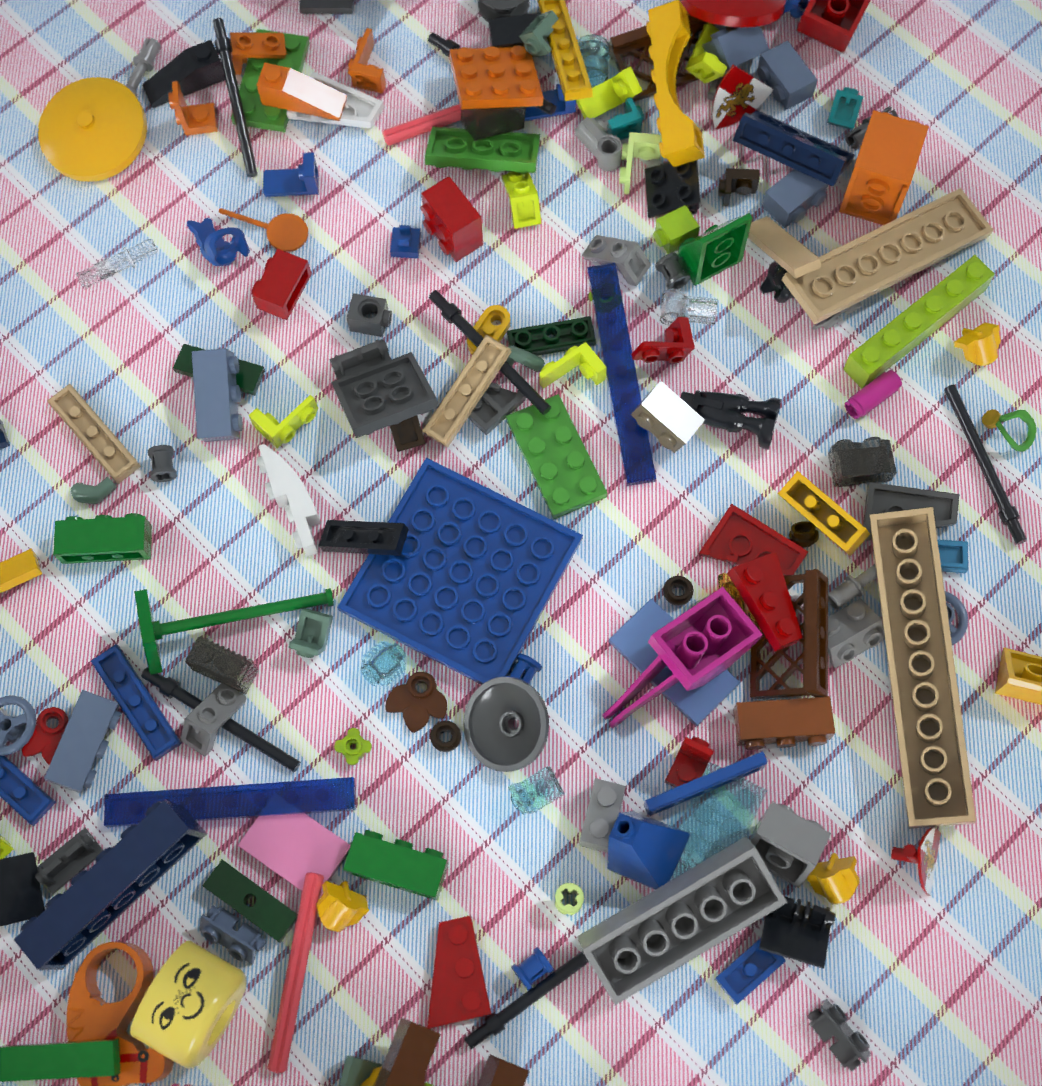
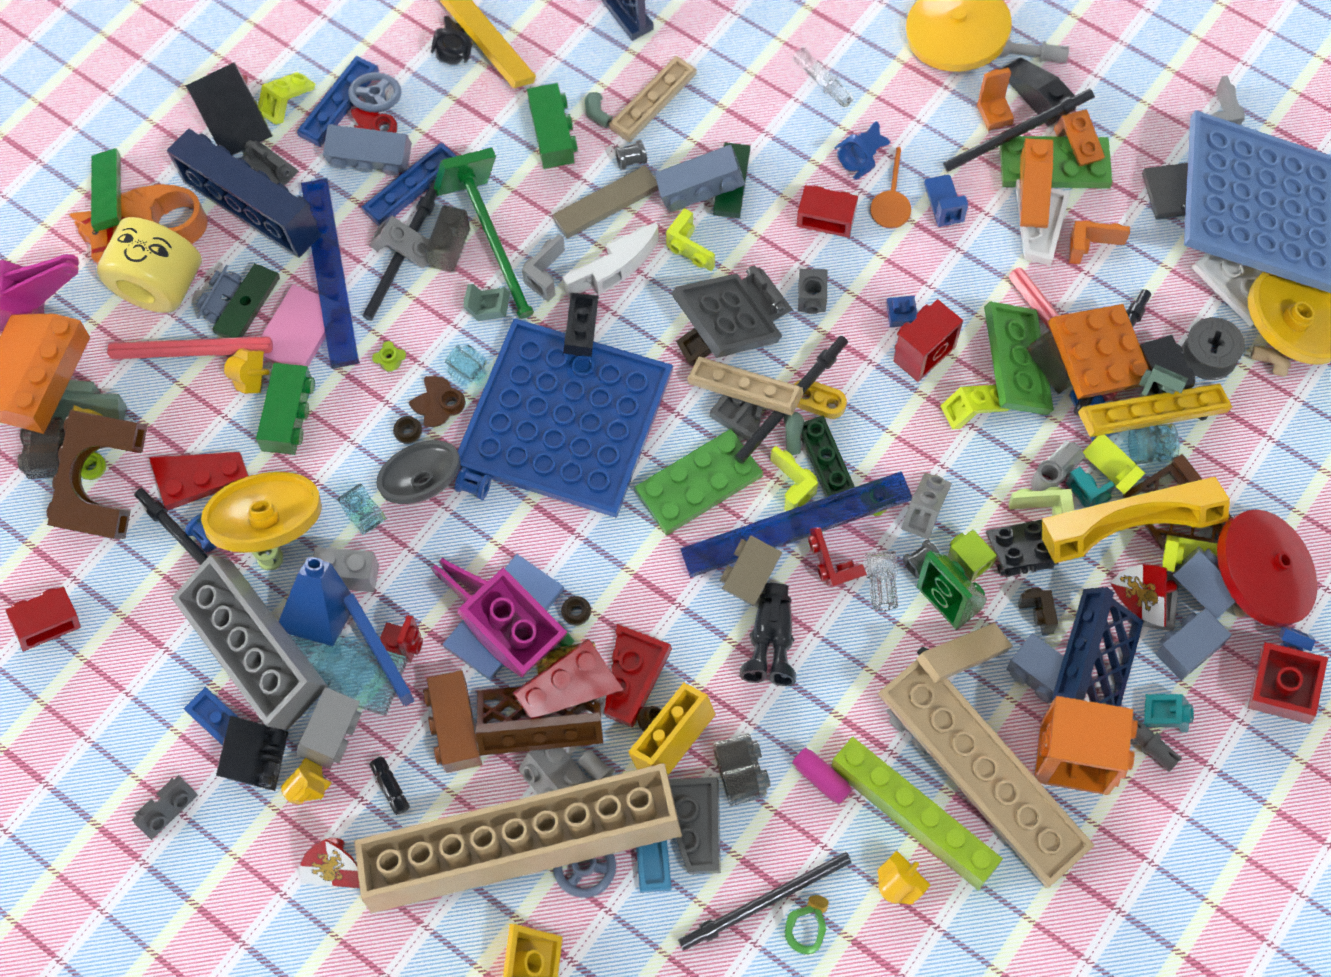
camera: 80 degrees right, 5 degrees down
none -> yellow dish [201,472,322,553]
none -> black axle [369,756,410,815]
none -> light grey bracket [522,234,565,302]
none -> dark tan tile [553,165,659,239]

